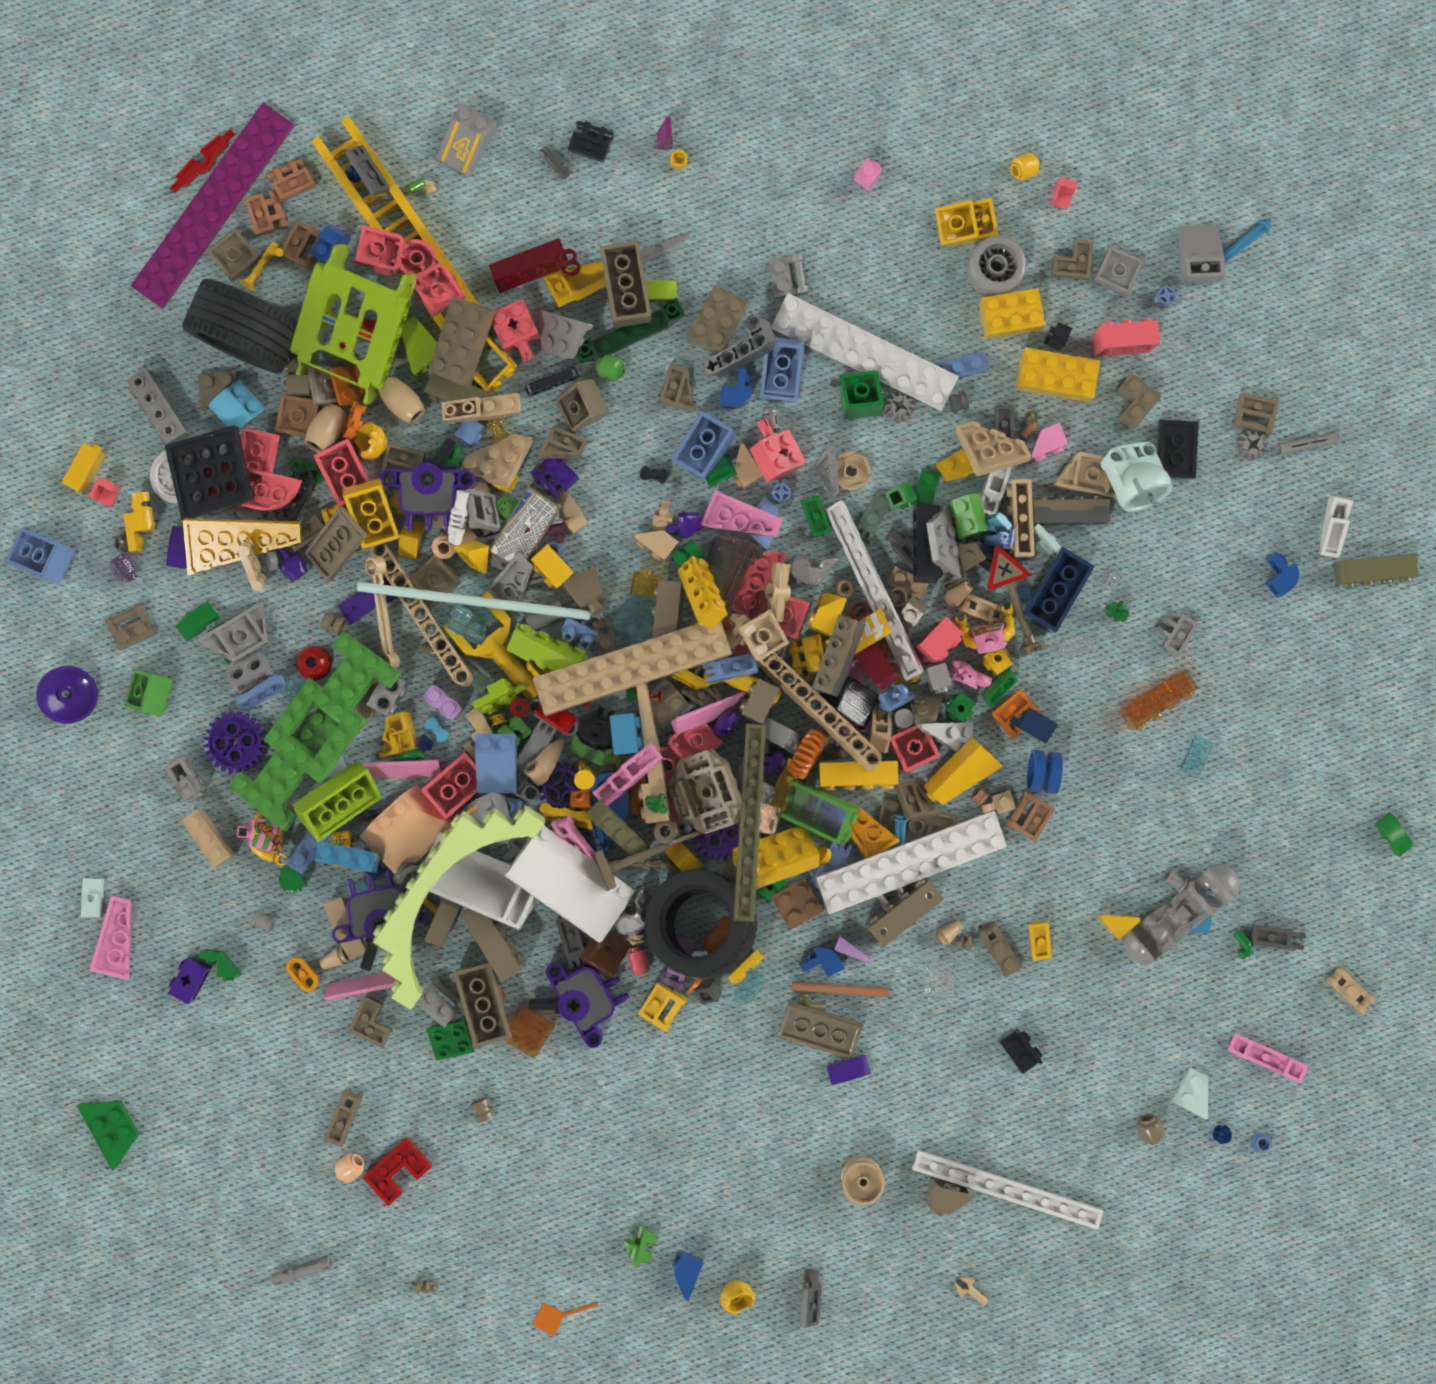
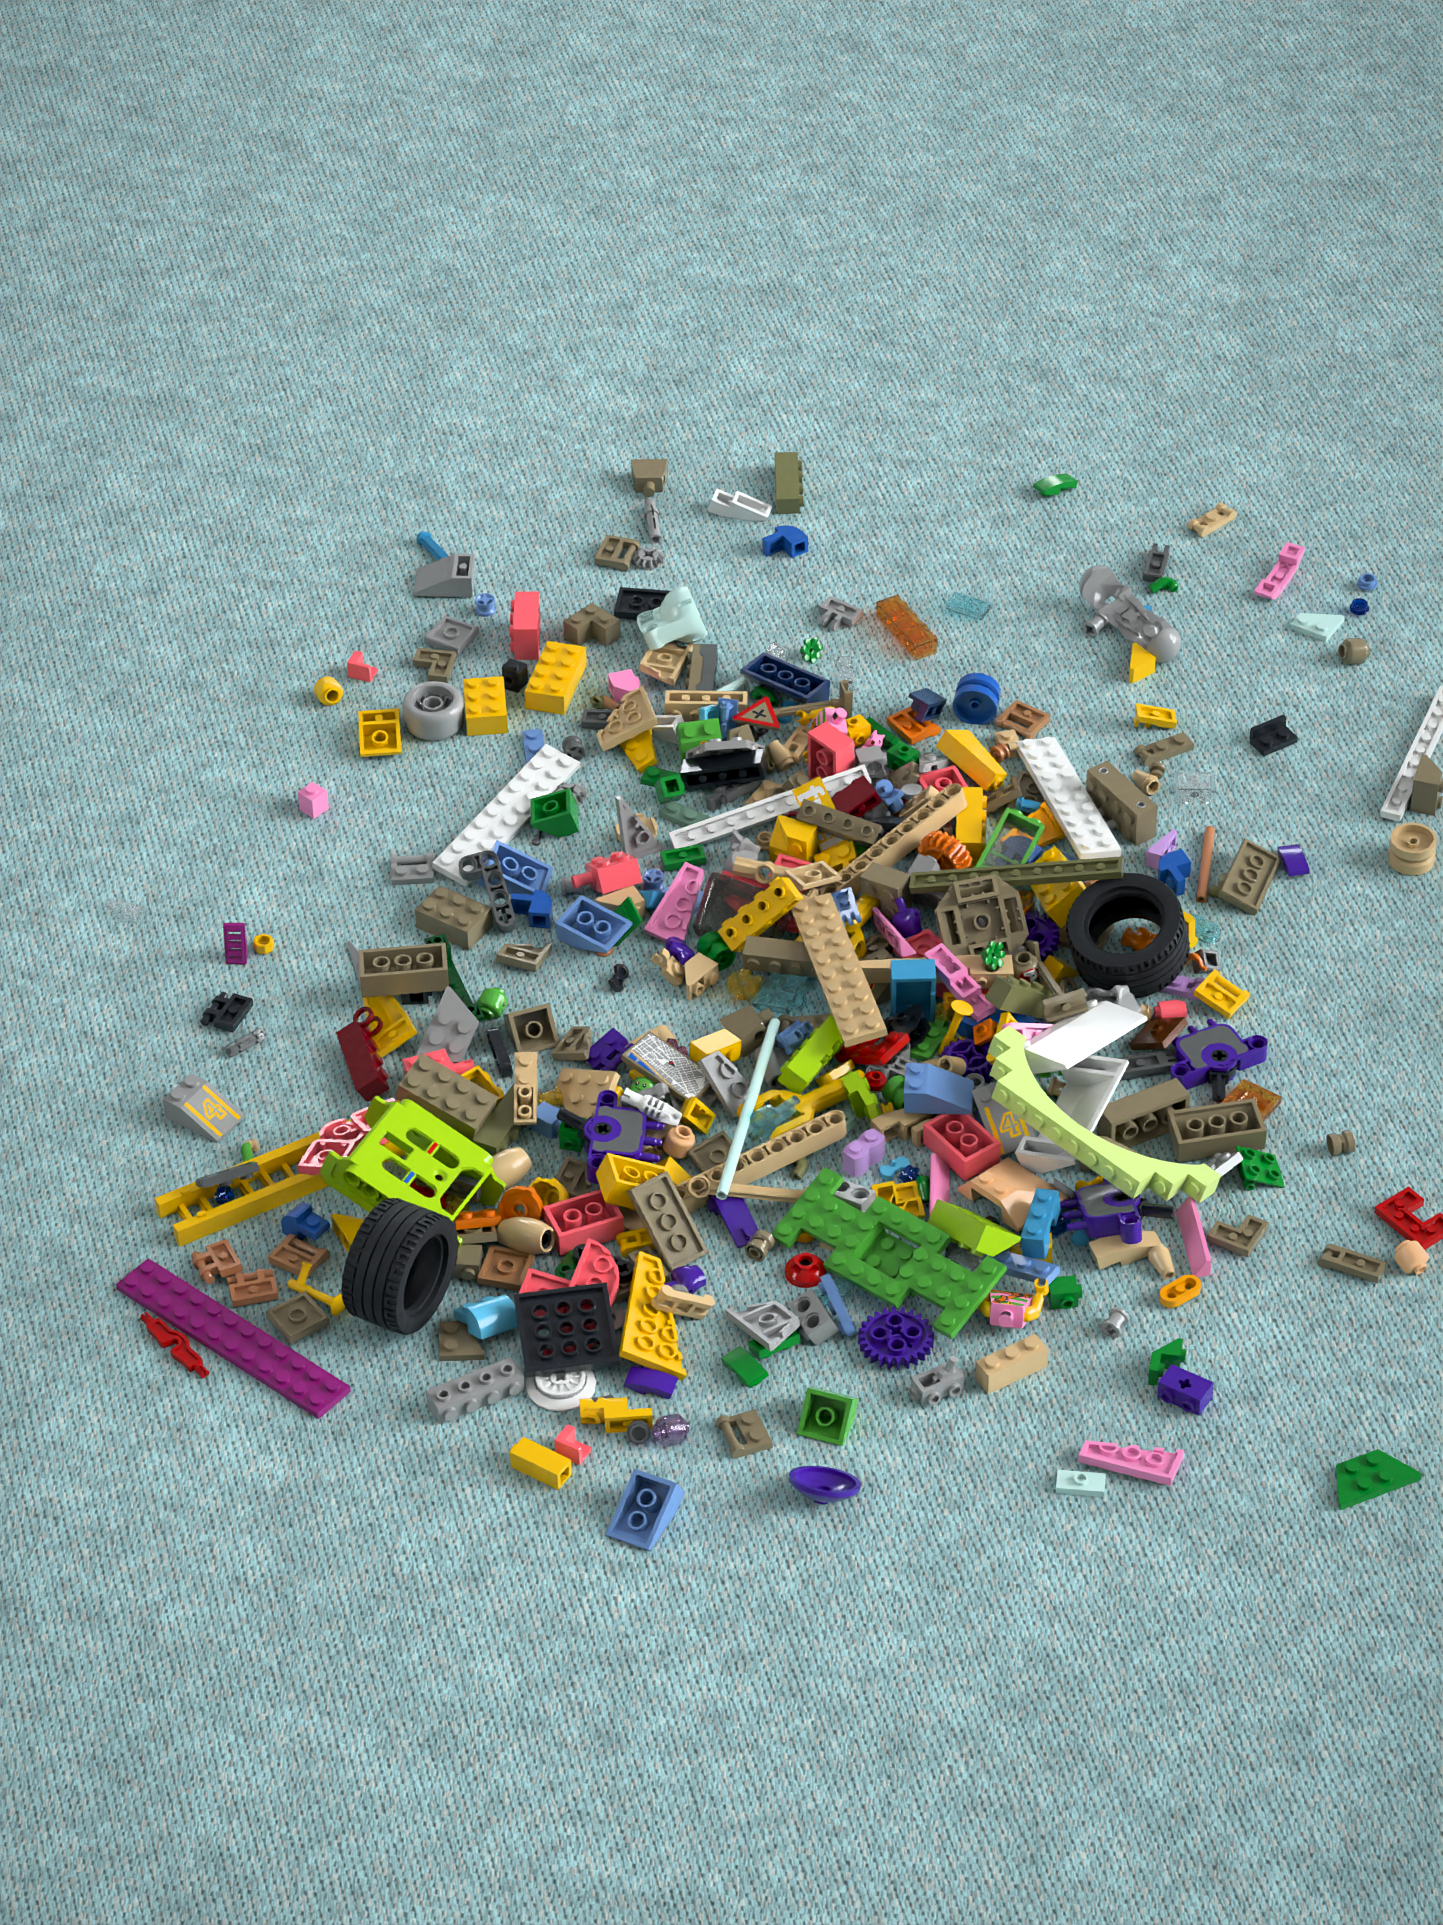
camera: 85 degrees left, 45 degrees down
none -> dark tan torso [631,459,668,497]
none -> dark azure slope [639,890,666,910]

